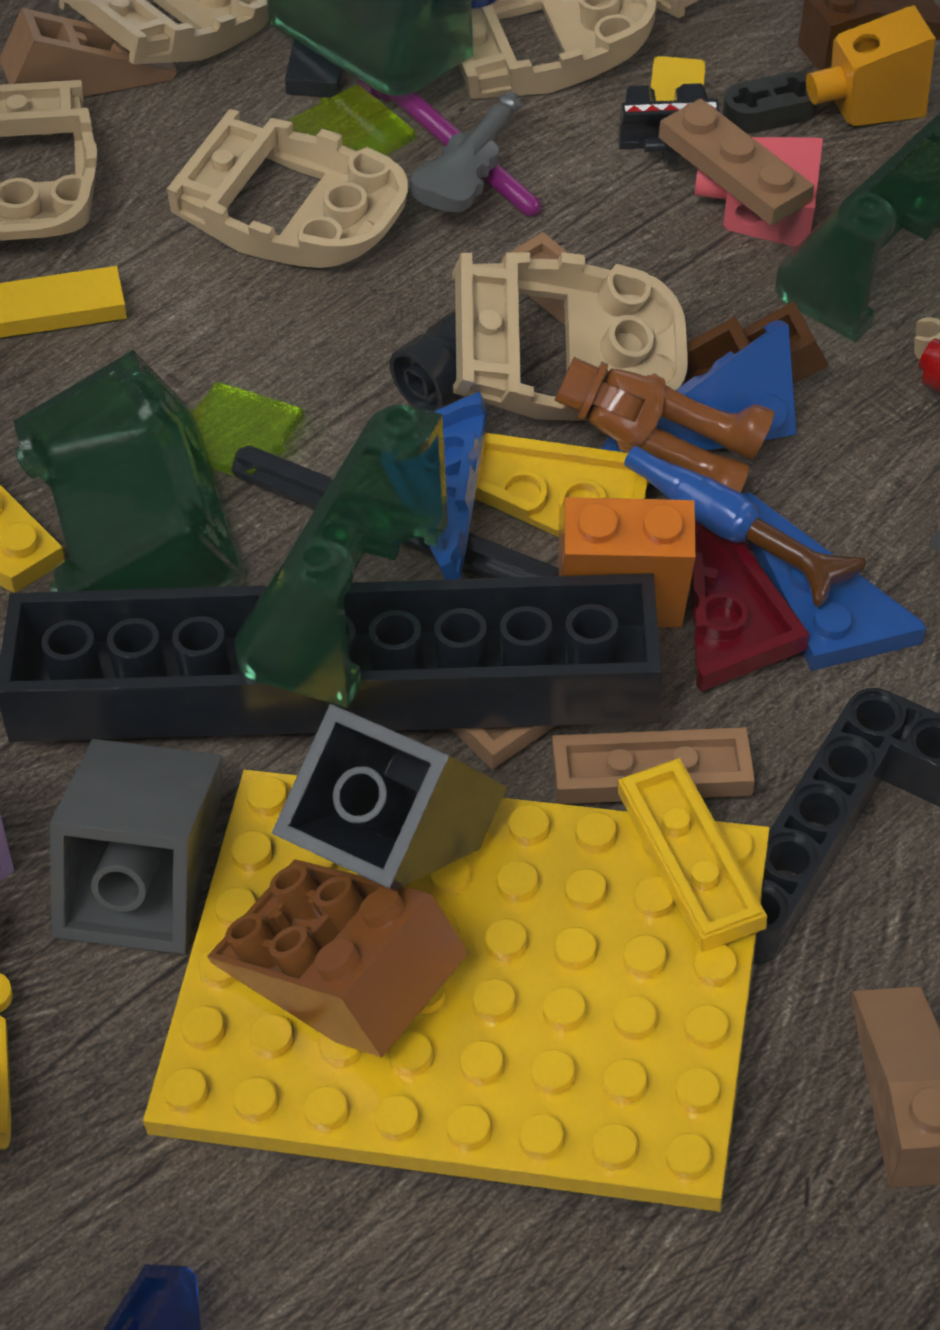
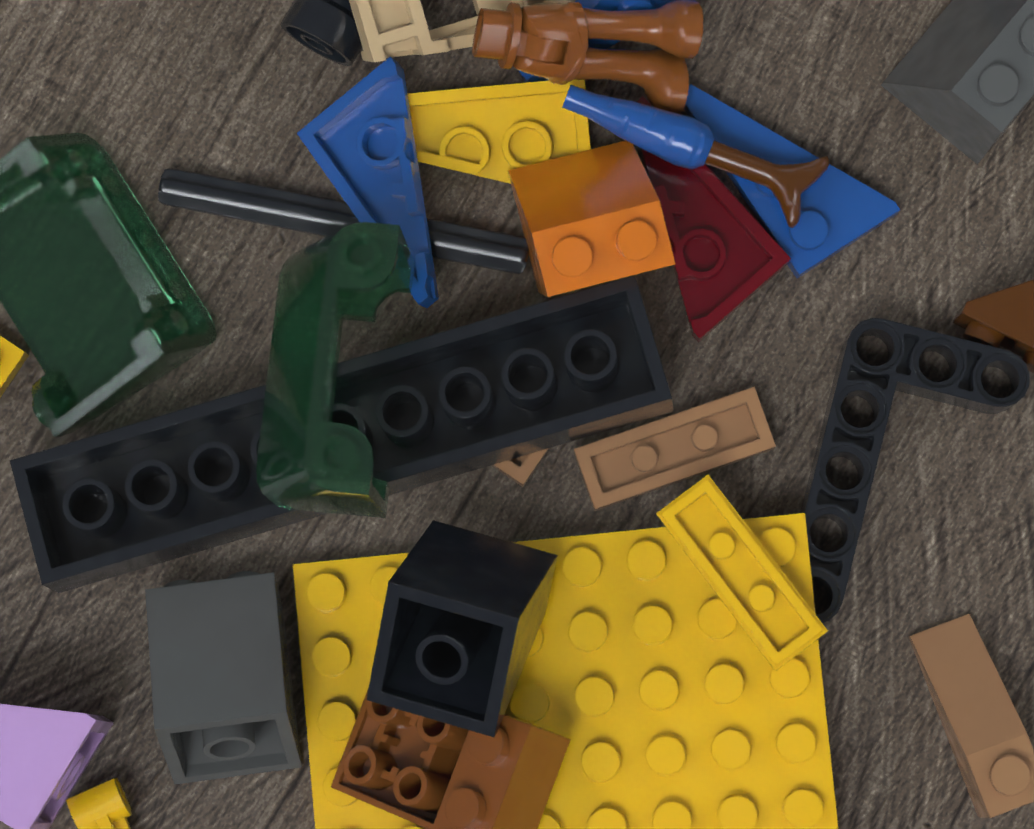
camera: 15 degrees left, 30 degrees up
clear neon green piece [166,382,304,475] -> none

